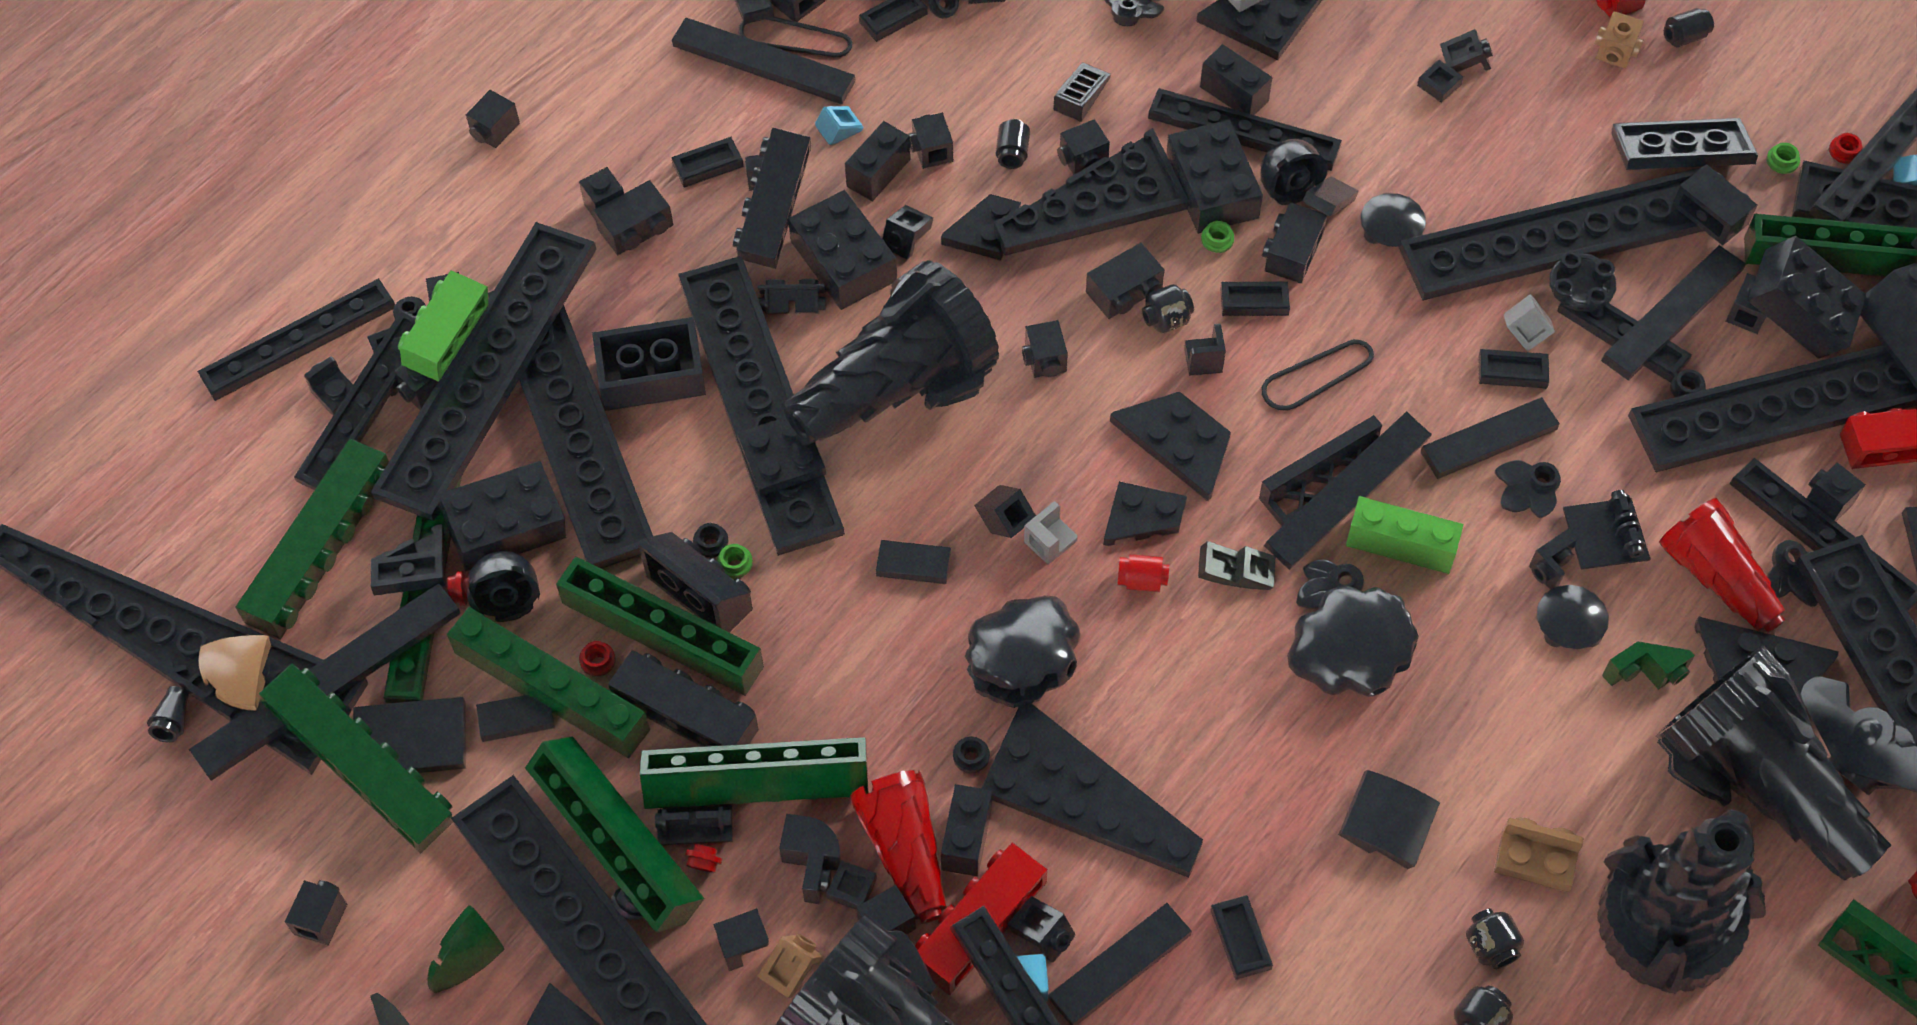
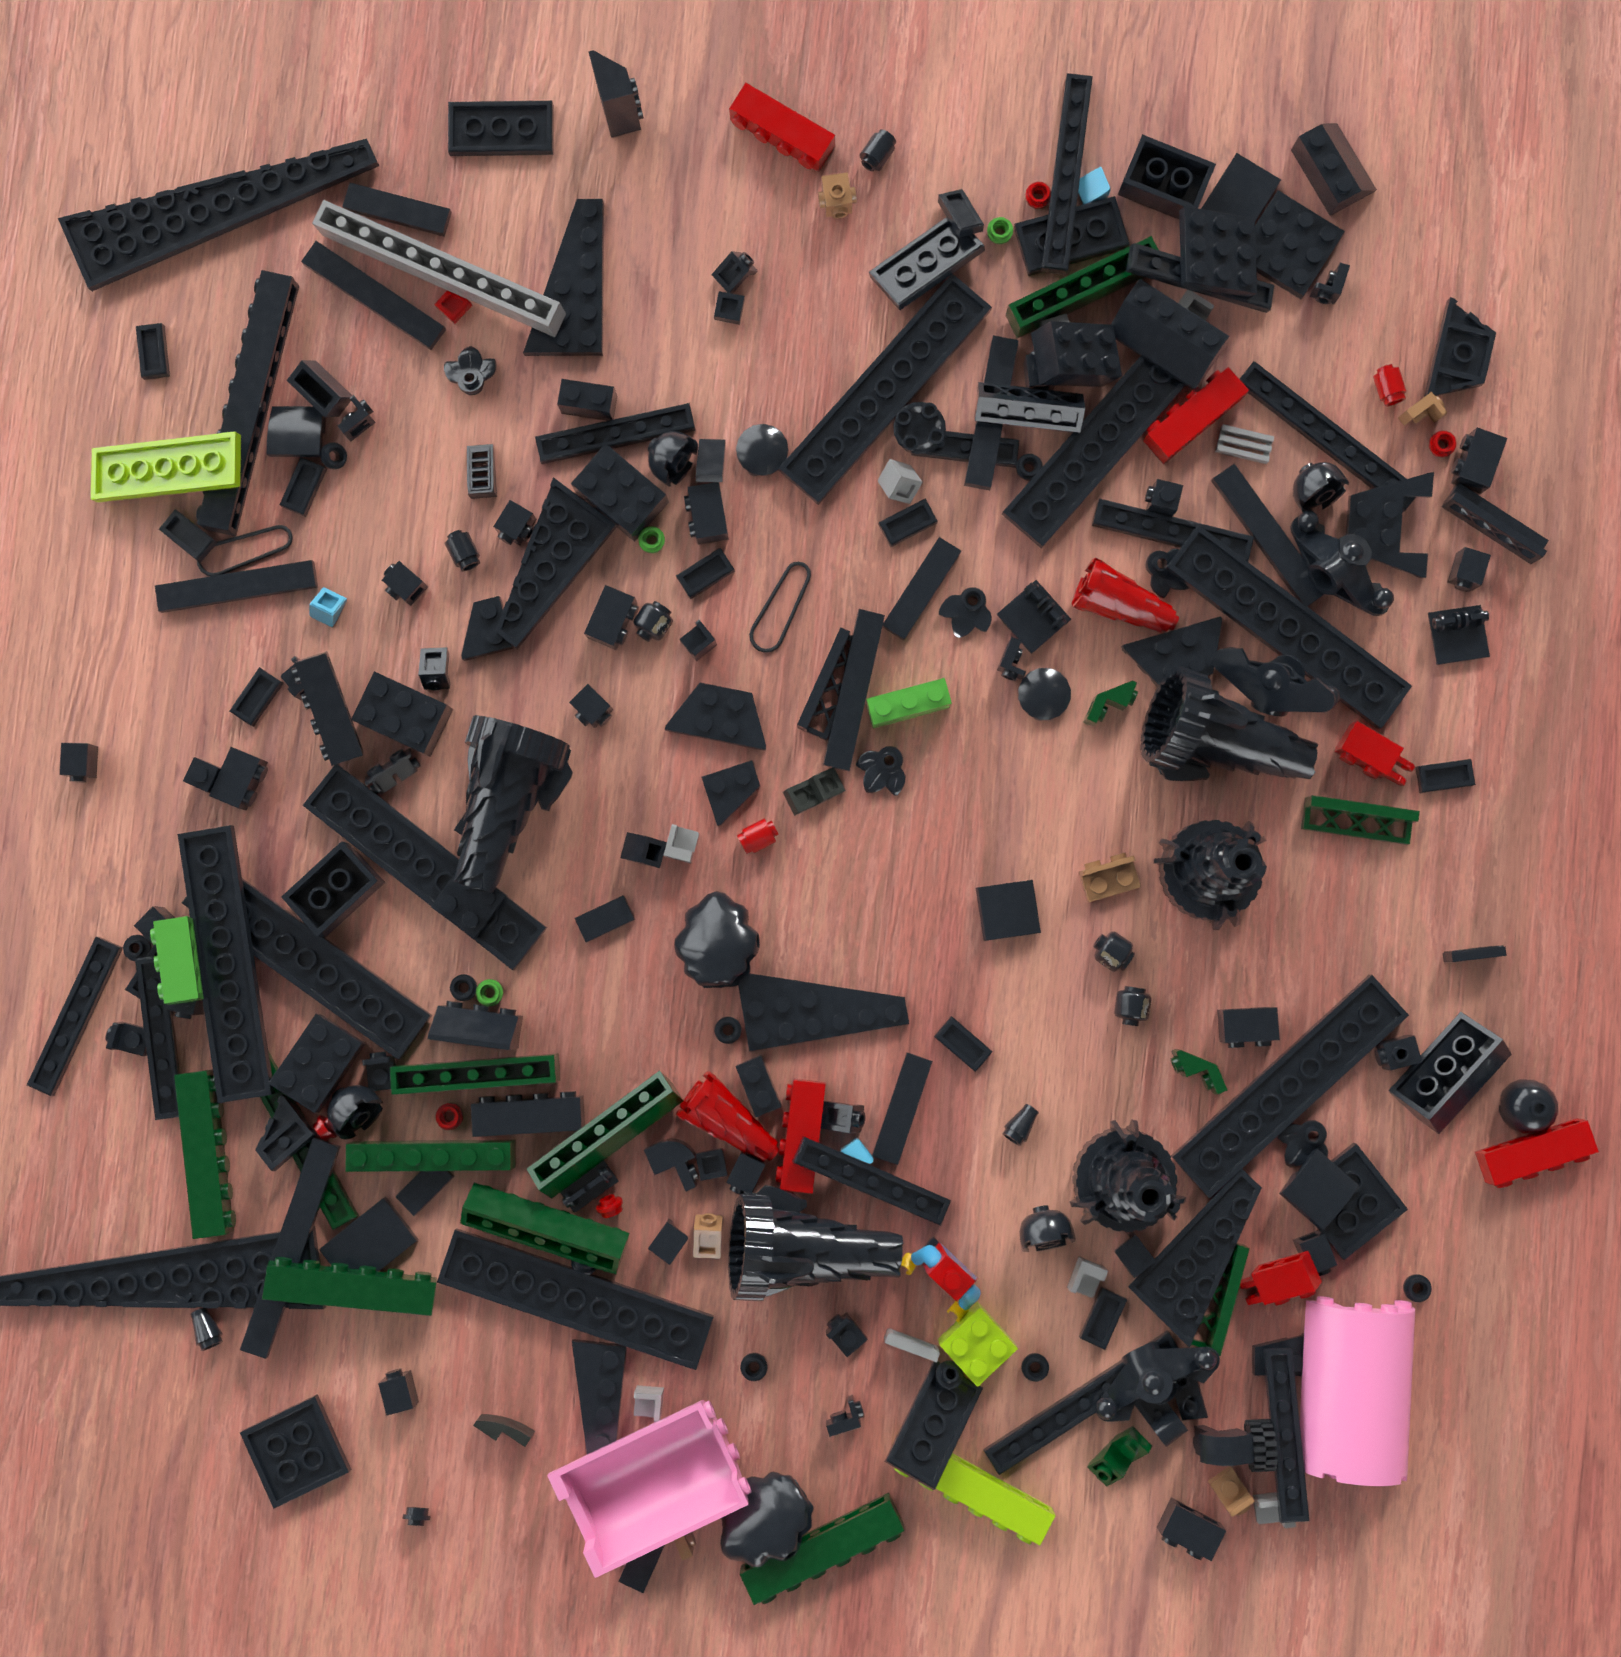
camera: 30 degrees left, 25 degrees up
medium nougat brick [199,635,271,711] -> none
dark green brick [427,905,505,993] -> none
black brick [845,121,911,202] -> none
black piece [1287,586,1419,697] -> none
black brick [1672,164,1758,246] -> none
none -> black plate [240,1394,352,1509]
none -> black bracket [362,1051,396,1091]
none -> black tile [938,189,984,237]
none -> black fence [974,382,1085,433]

